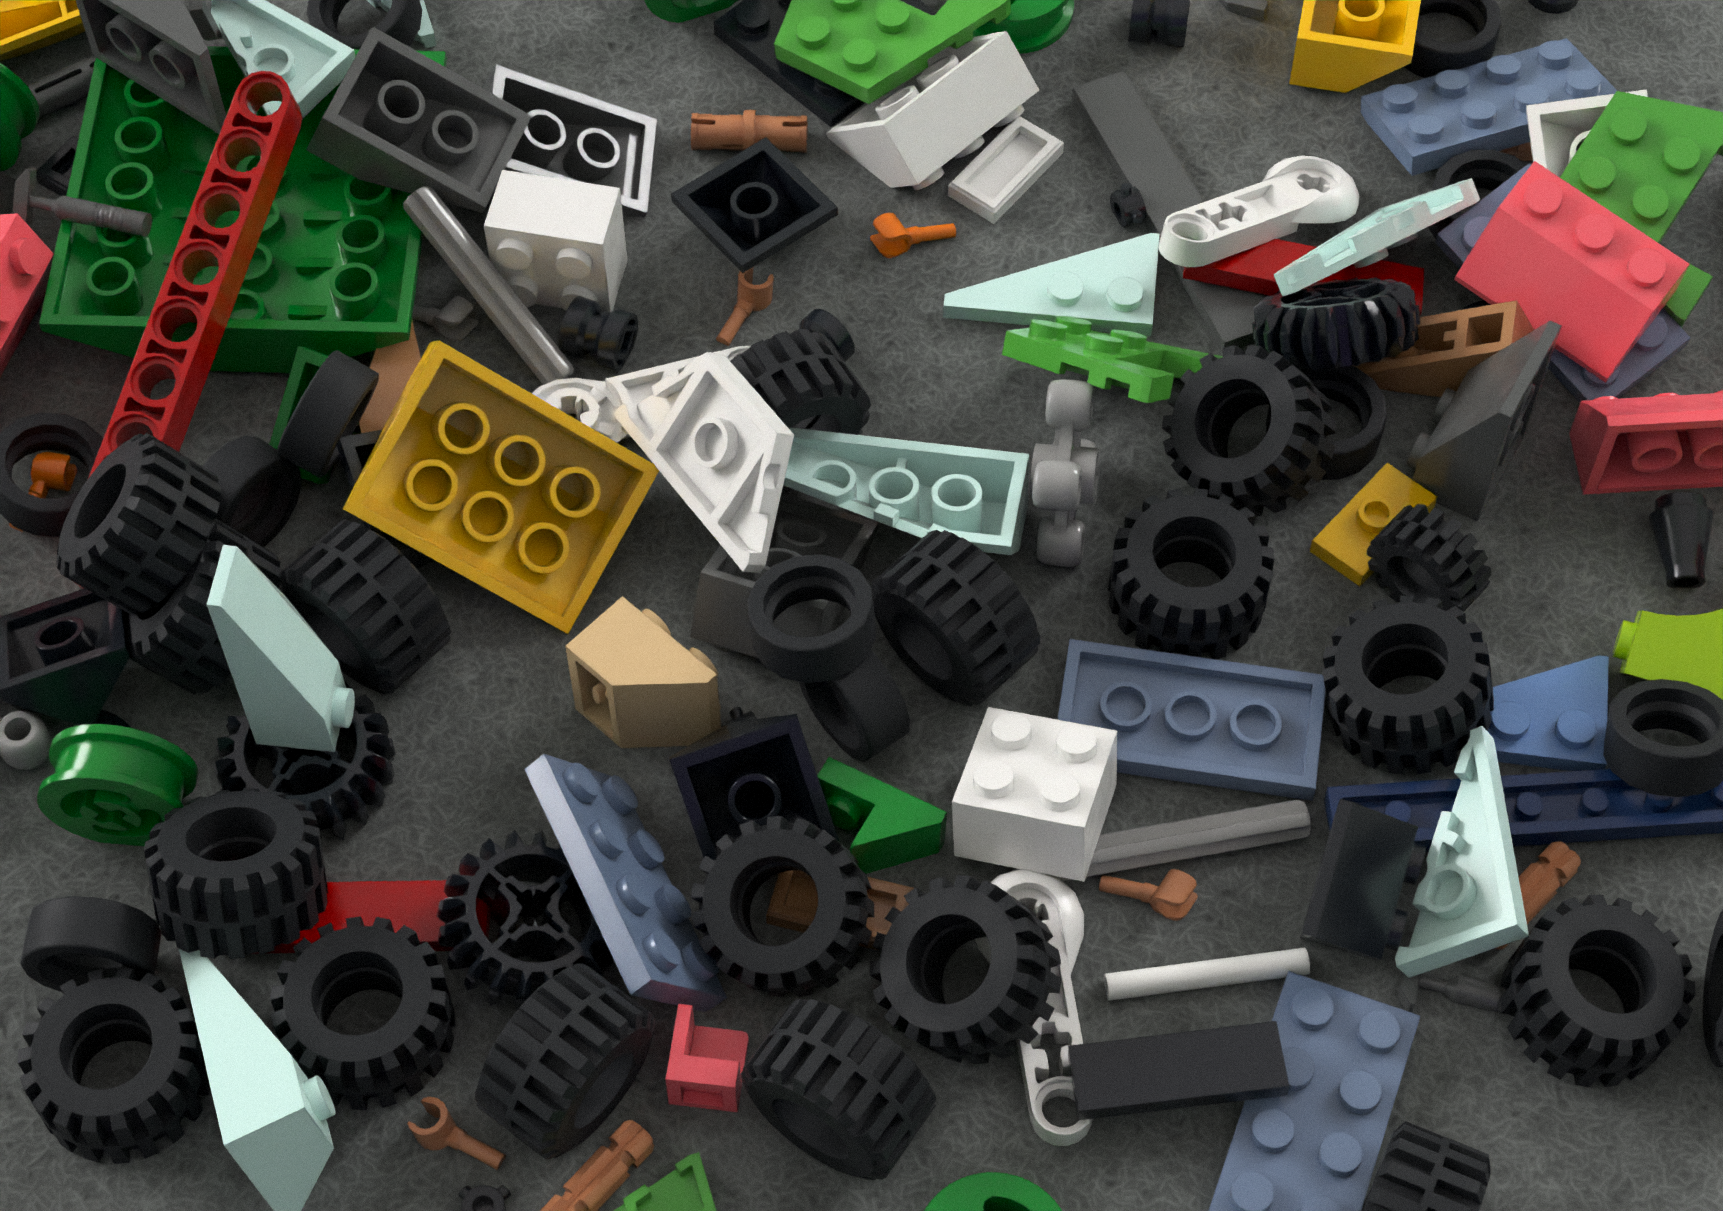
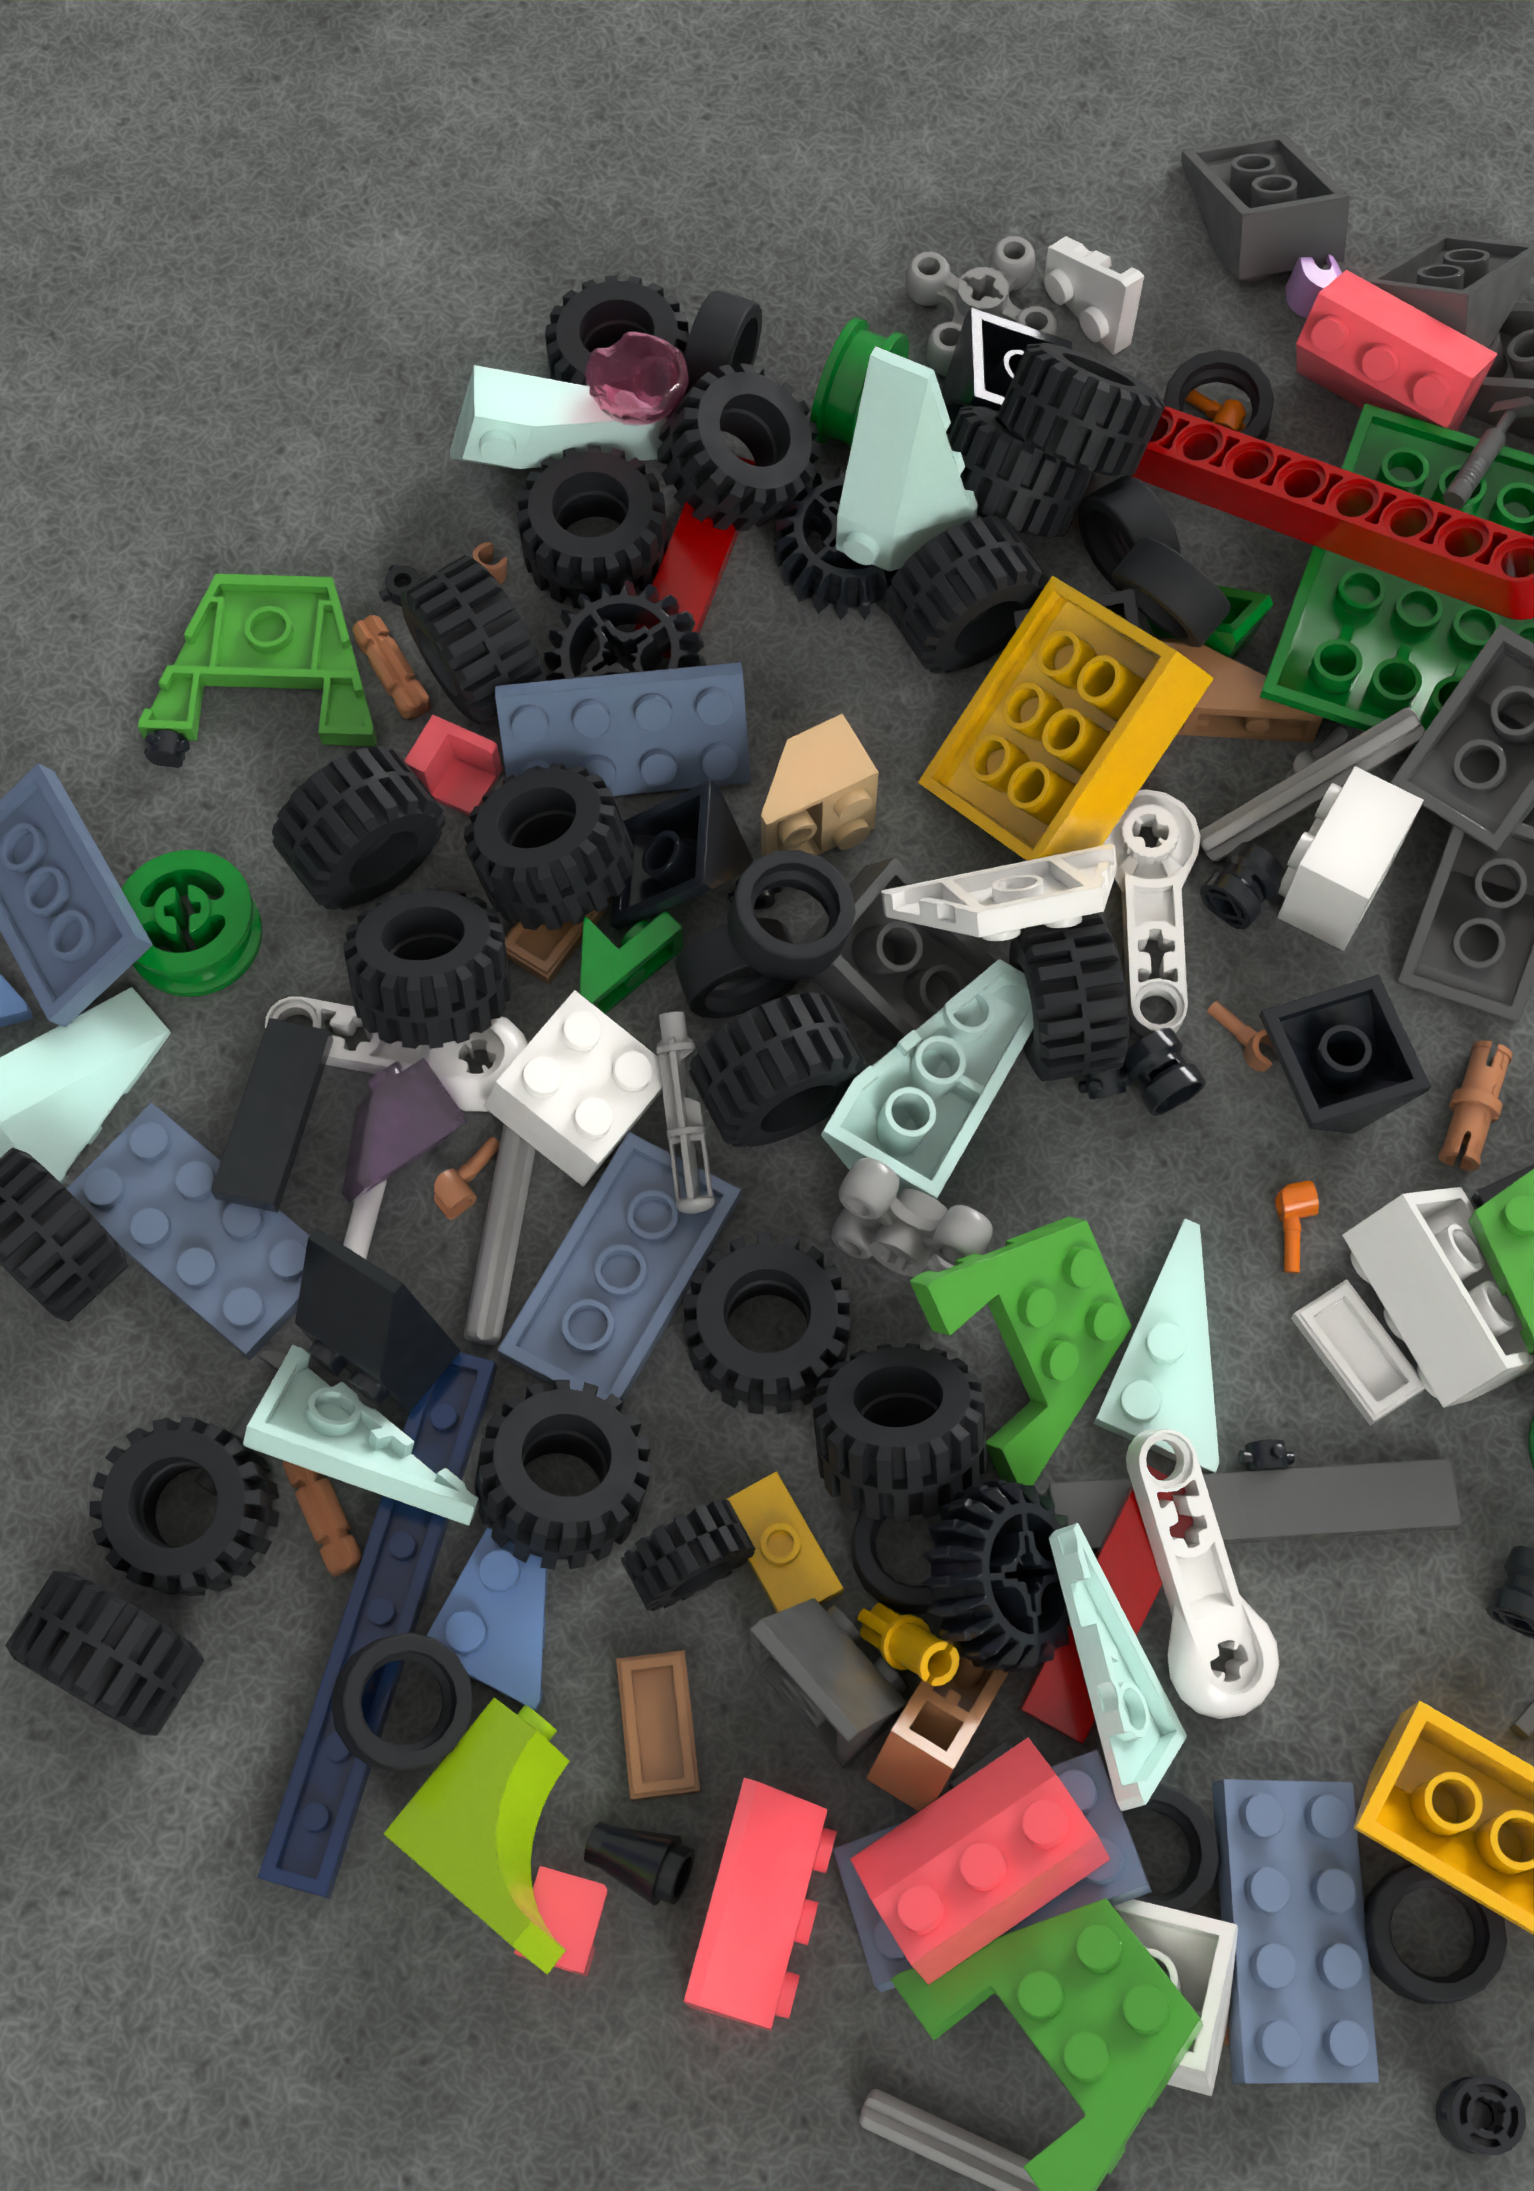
camera: 110 degrees right, 10 degrees up
none -> clear purple slope [342,1058,468,1204]
none -> clear pink hair [585,332,689,426]
none -> medium nougat tile [616,1650,701,1802]
none -> light grey piece [656,1012,715,1214]
none -> yellow axle [857,1603,959,1686]

